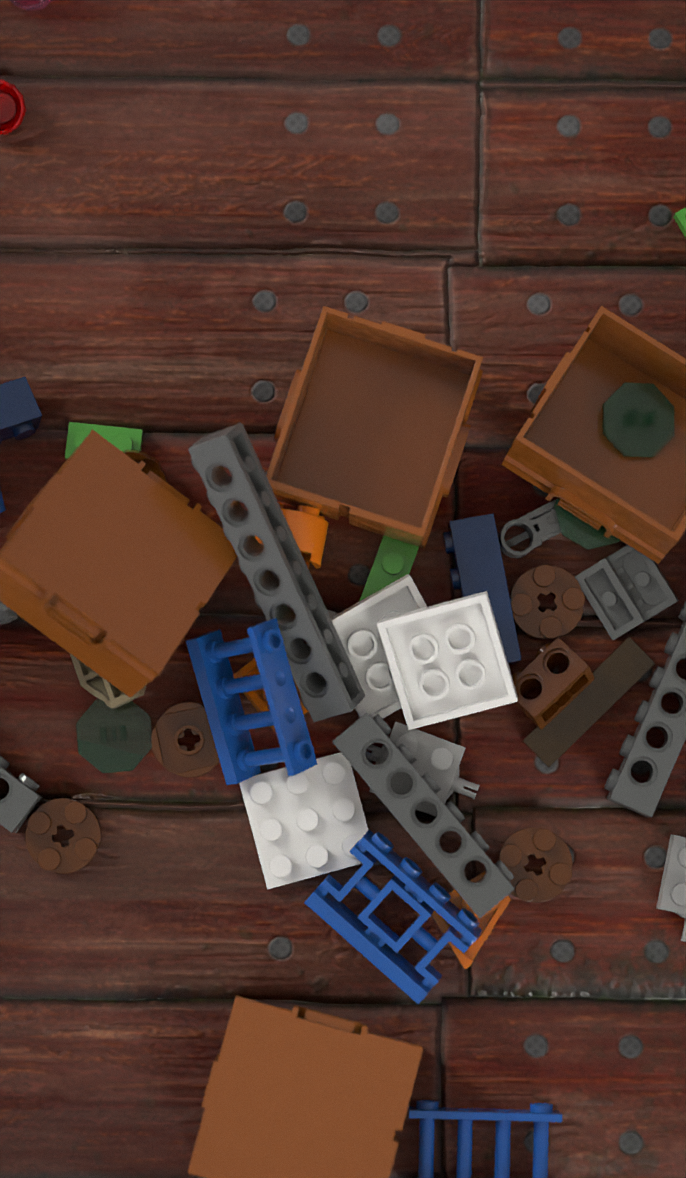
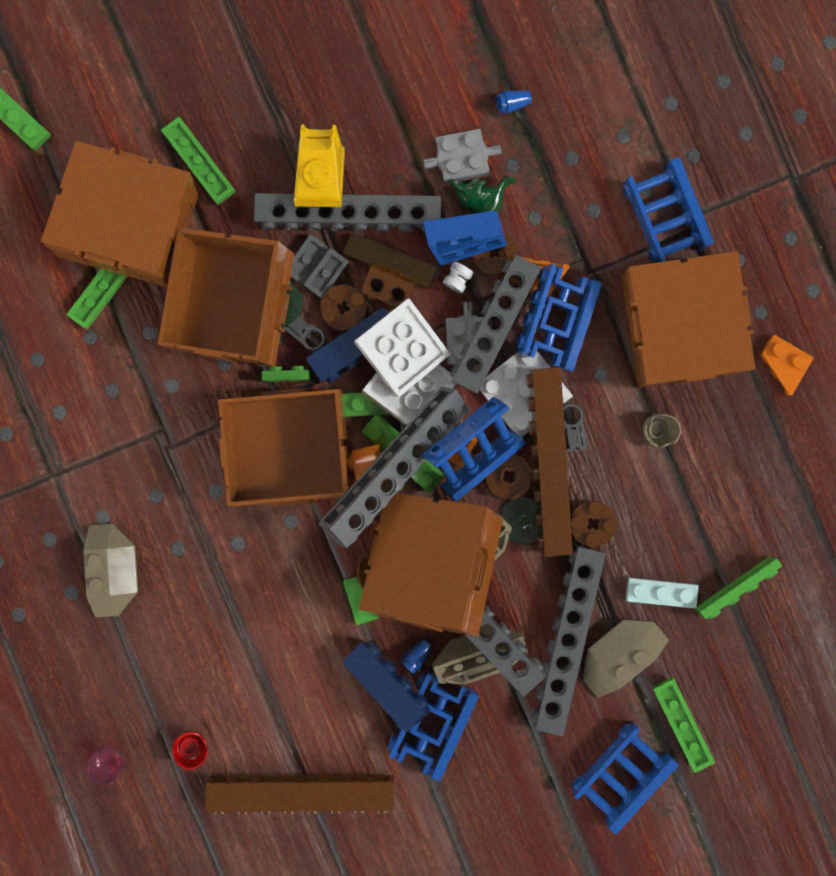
camera: 110 degrees left, 5 degrees up
clear green piece [603,382,674,458] -> none
none -> dark tan wedge [83,524,139,617]
none -> bright green plate [262,366,311,382]
none -> bright green plate [362,413,445,493]
none -> blue wedge [423,211,507,266]
none -> white wheel [443,262,473,293]
none -> dark green piece [448,175,517,214]
none -> reddish brown brick [526,367,573,557]
none -> dark grey piece [563,403,587,452]
none -> dark tan hair [642,413,682,448]

